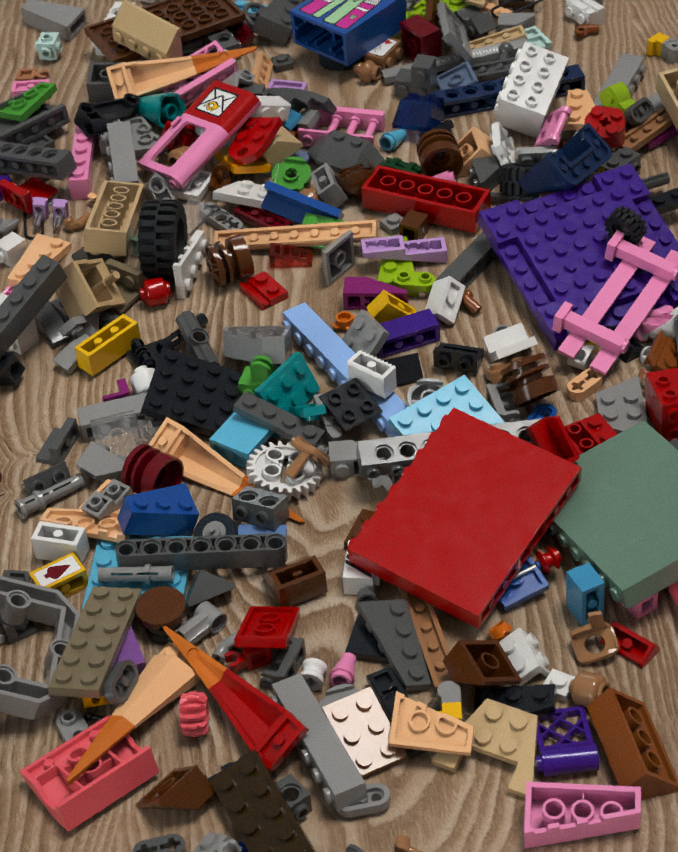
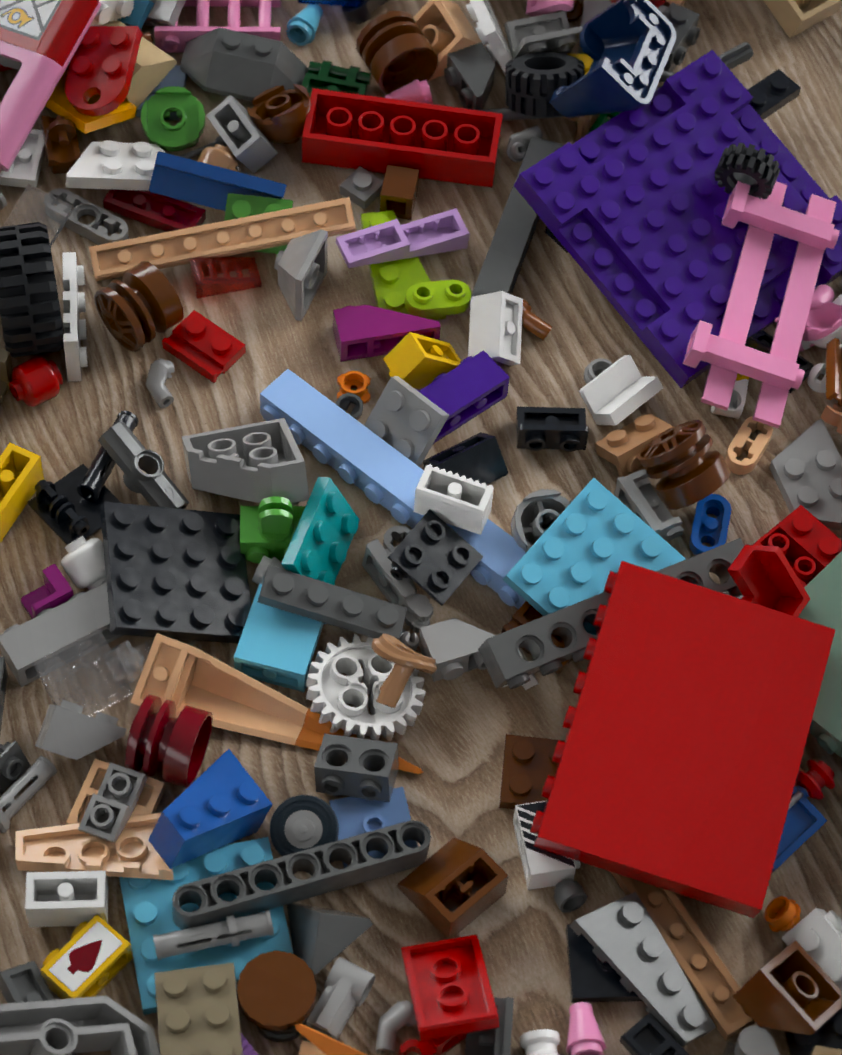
camera: 25 degrees left, 15 degrees up
teal plate [289,403,326,421] -> none
none -> light grey arm [146,358,175,408]
none -> dark grey hinge [336,393,363,420]

